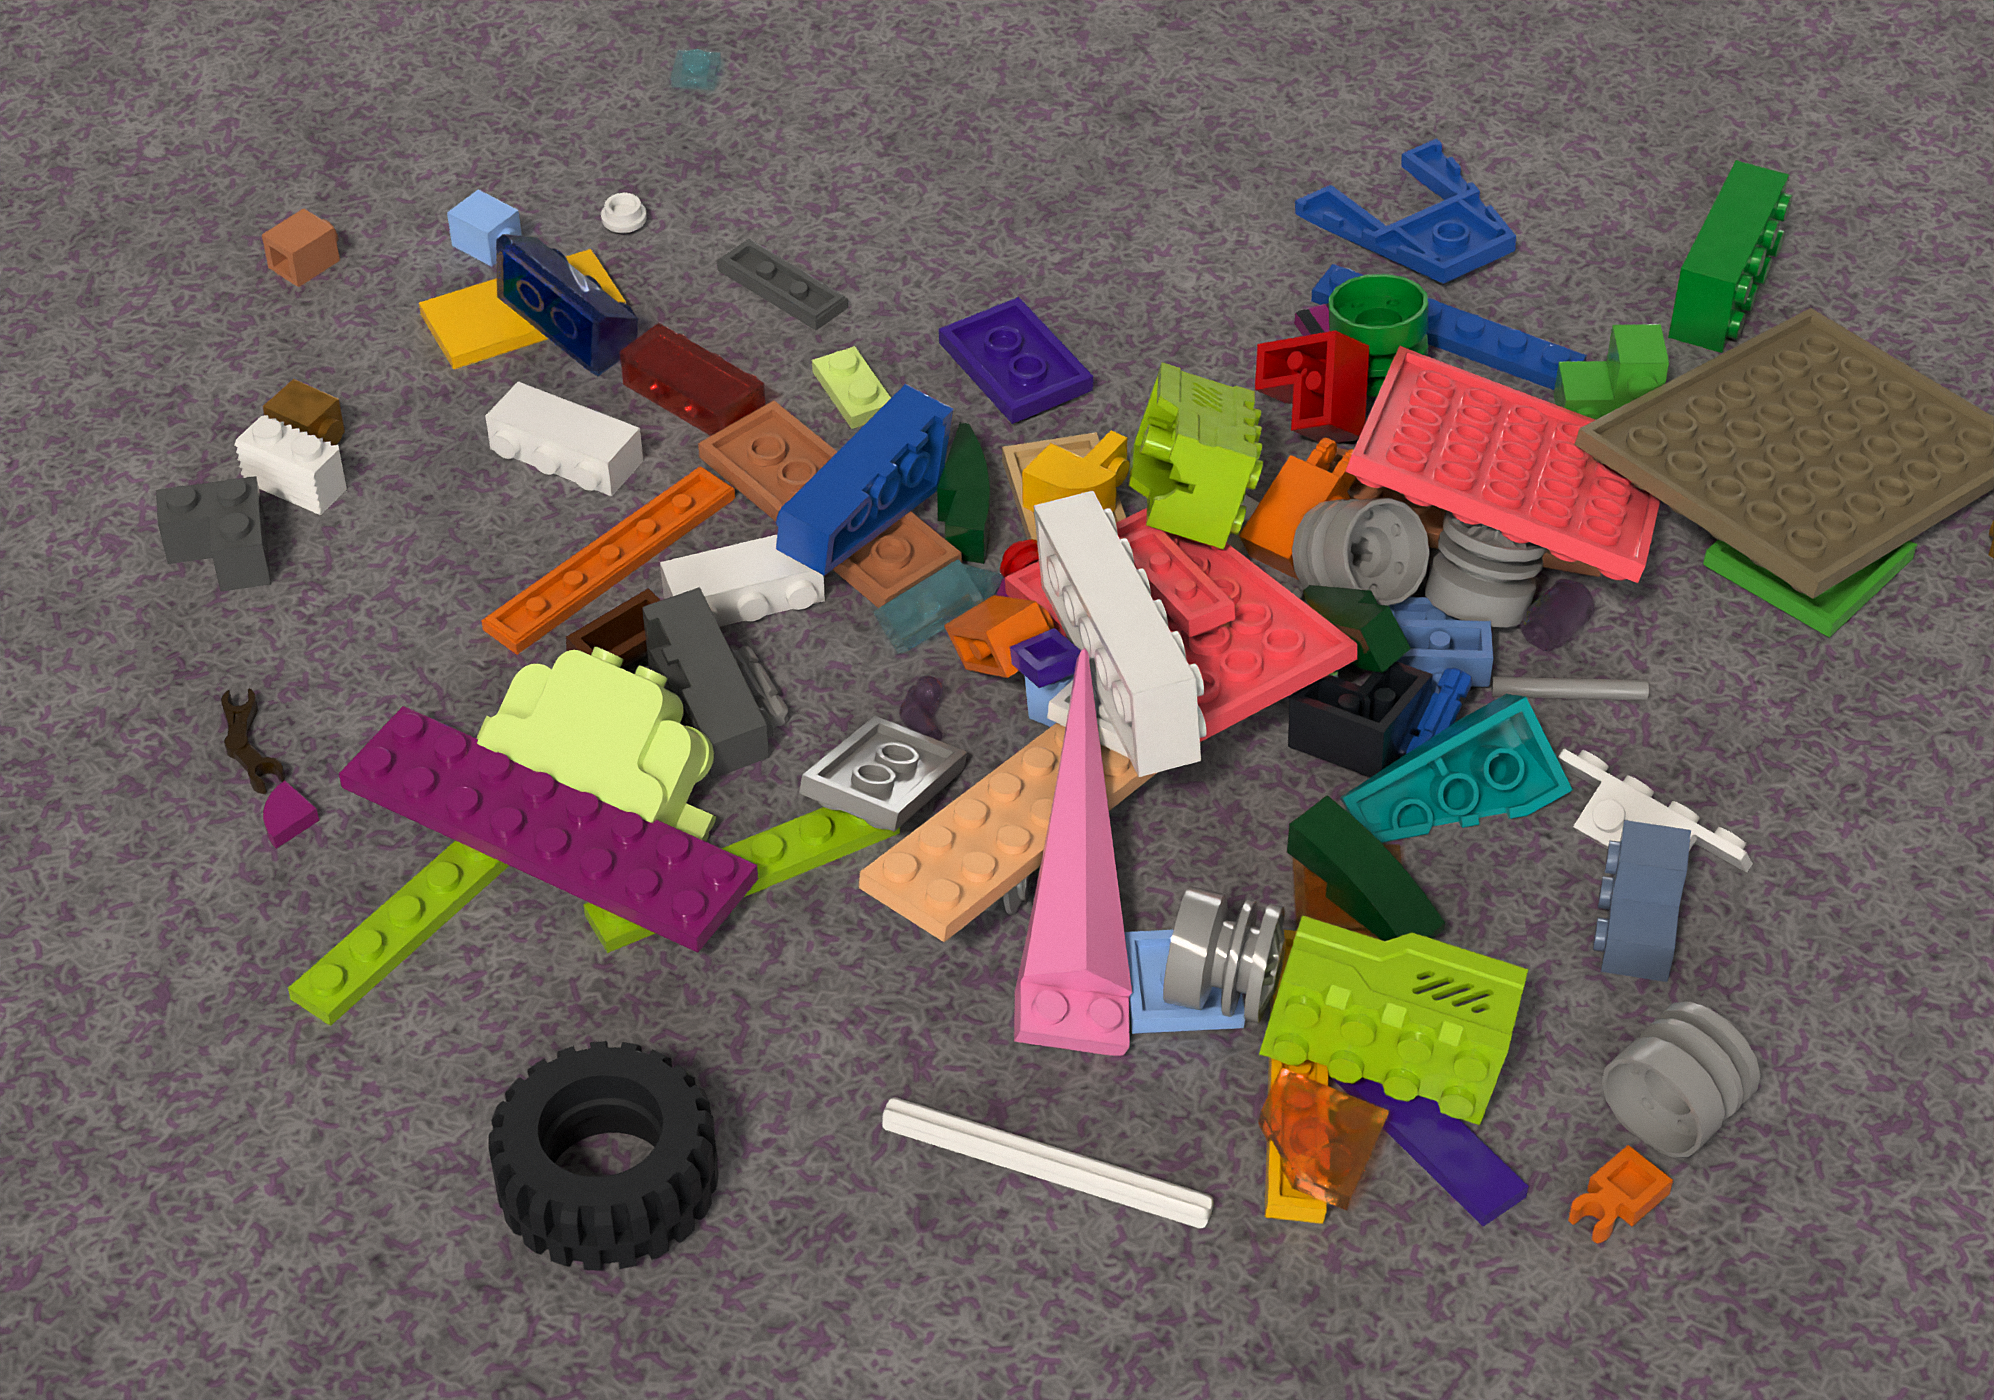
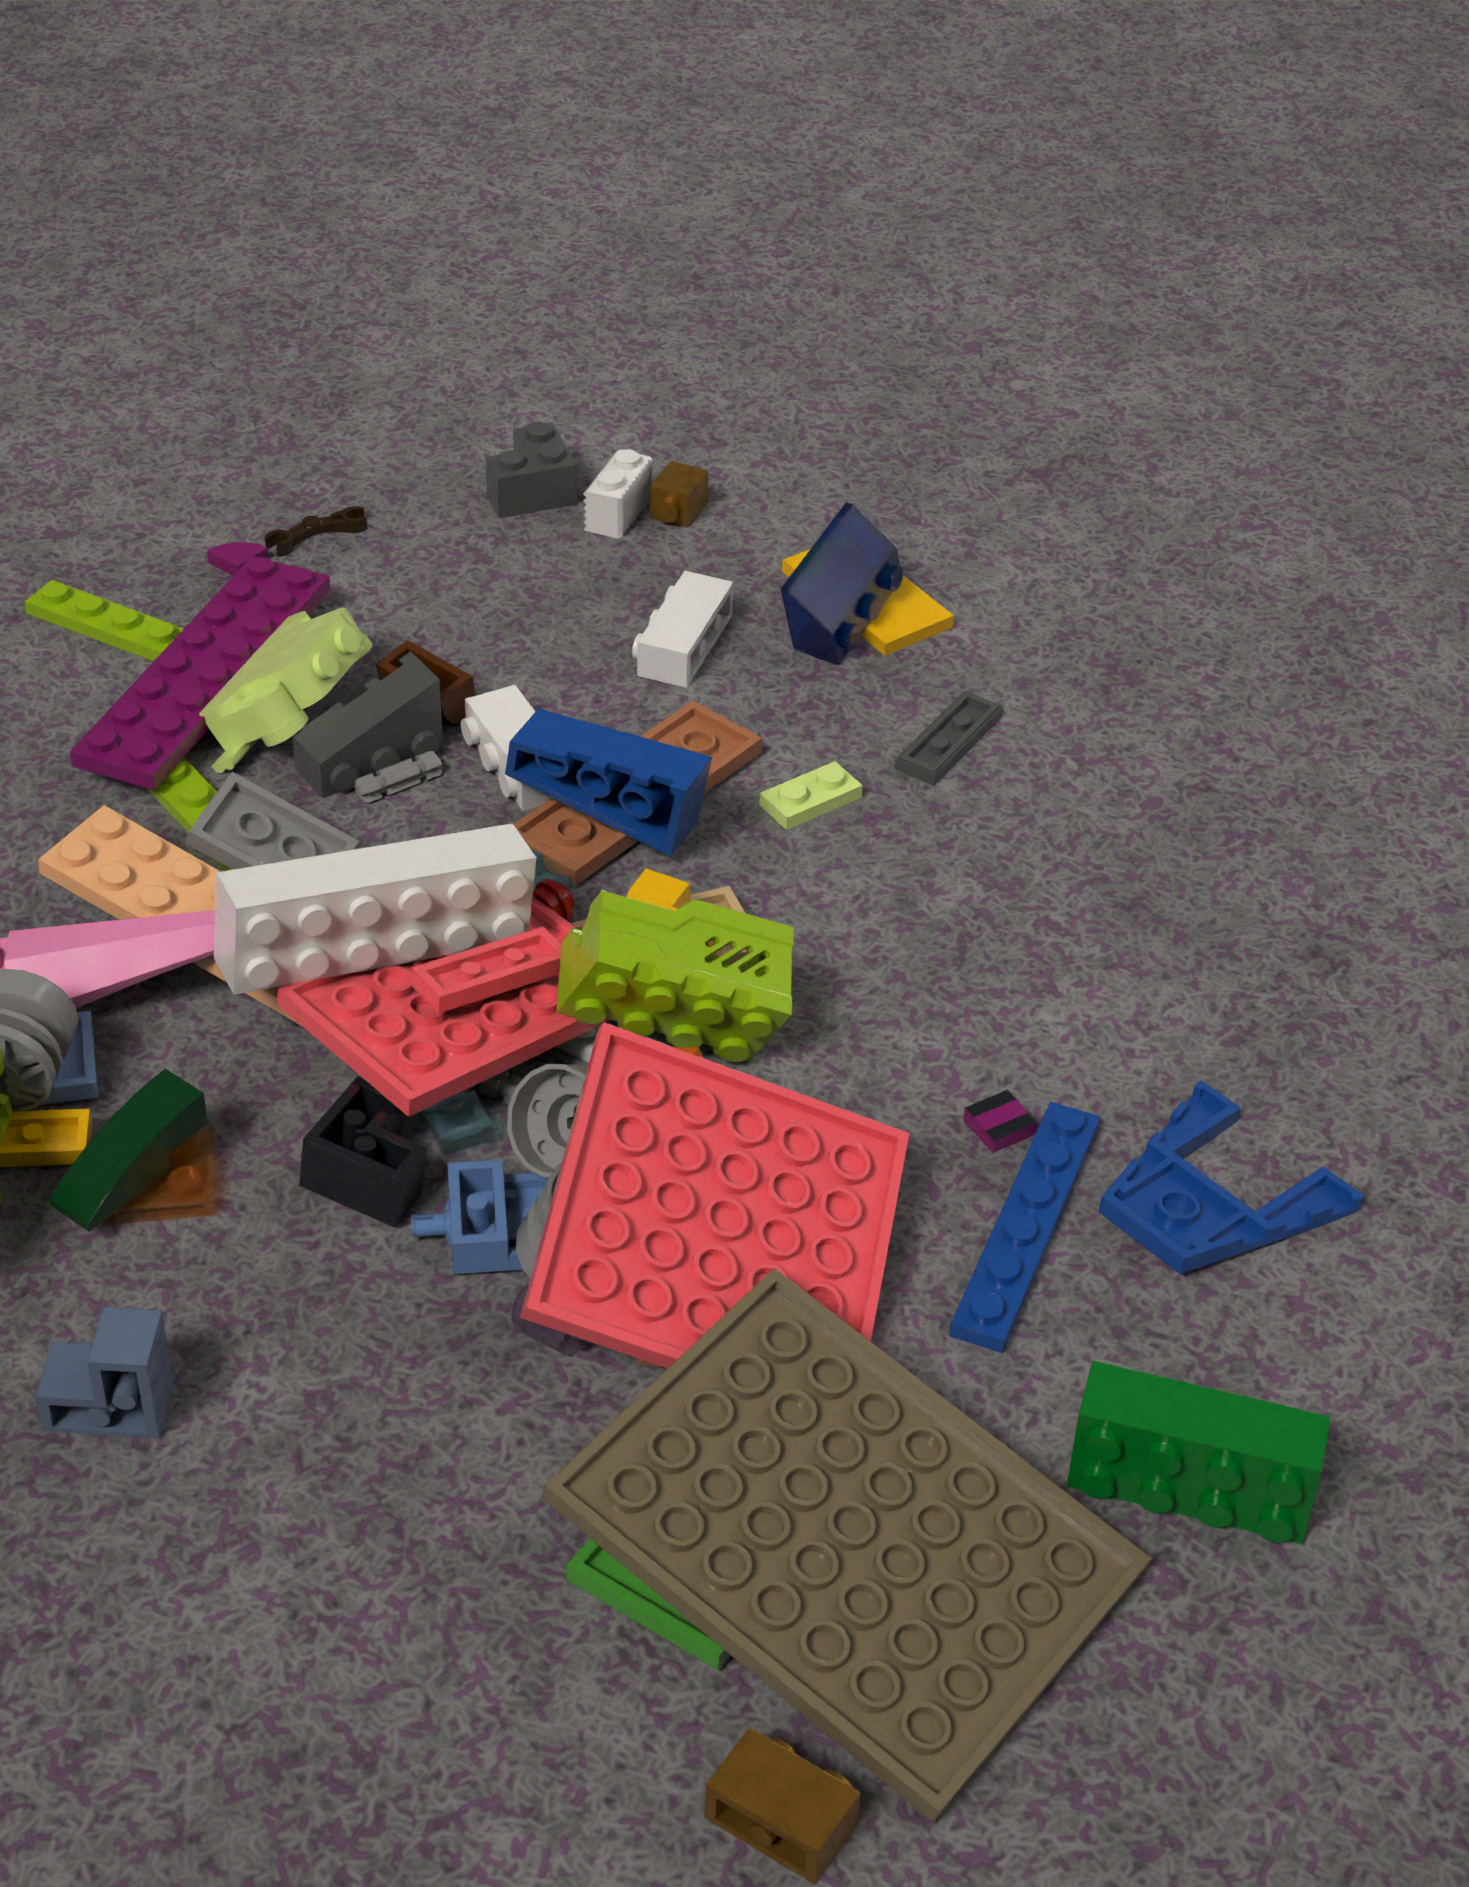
camera: 80 degrees right, 5 degrees down
nougat brick [262,208,340,287] -> none
light blue brick [447,190,523,267] -> none
orange tile [481,466,735,655] -> none
white plate [601,193,647,233] -> none
clear red brick [620,323,766,436] -> none
clear light blue plate [671,49,721,90] -> none
dark green slope [937,422,990,564] -> none
dark purple plate [939,297,1093,424] -> none
red brick [1255,330,1369,443] -> none
dark green slope [1303,585,1411,673] -> none
green wheel [1328,274,1428,397] -> none
teal wedge [1340,694,1573,843] -> none
blue axle [1406,667,1473,754] -> none
light grey bar [1491,676,1649,700] -> none
bright green brick [1554,324,1669,420] -> none
white bracket [1558,749,1753,873] -> none

